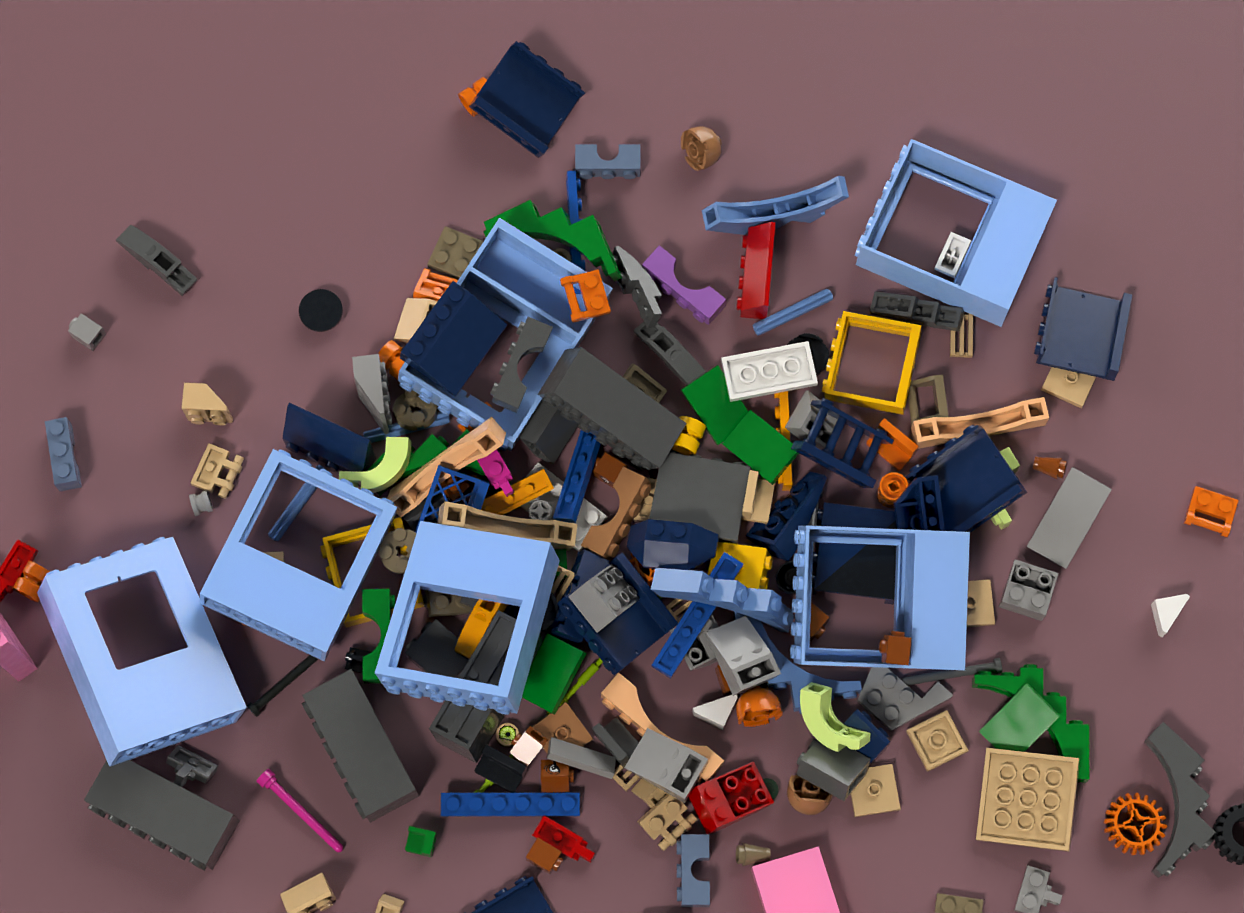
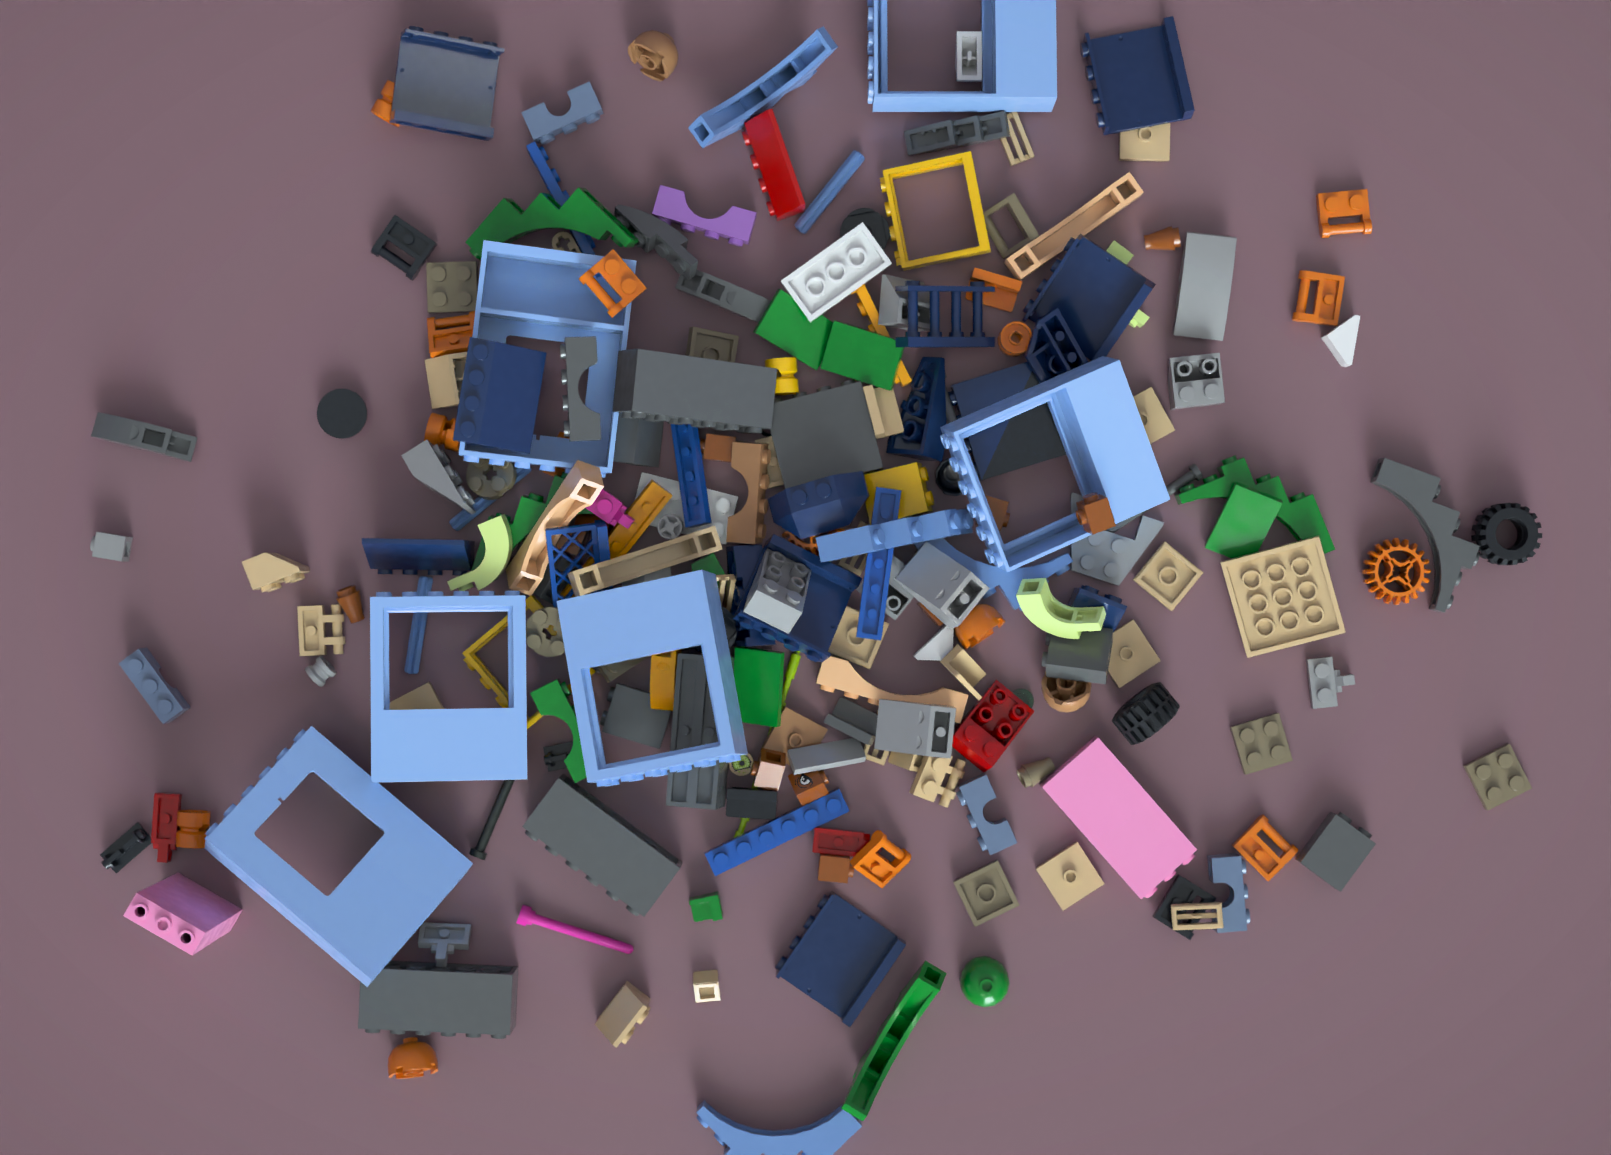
camera: 20 degrees left, 15 degrees up
none -> dark orange cone [336,585,365,624]
none -> black plate [371,215,437,281]
none -> orange cylinder [388,1037,438,1079]
none -> tan plate [828,606,889,669]
none -> orange plate [849,830,911,888]
none -> tan panel [940,644,986,701]
none -> black tyre [1112,682,1180,745]
none -> orange plate [1292,270,1345,327]

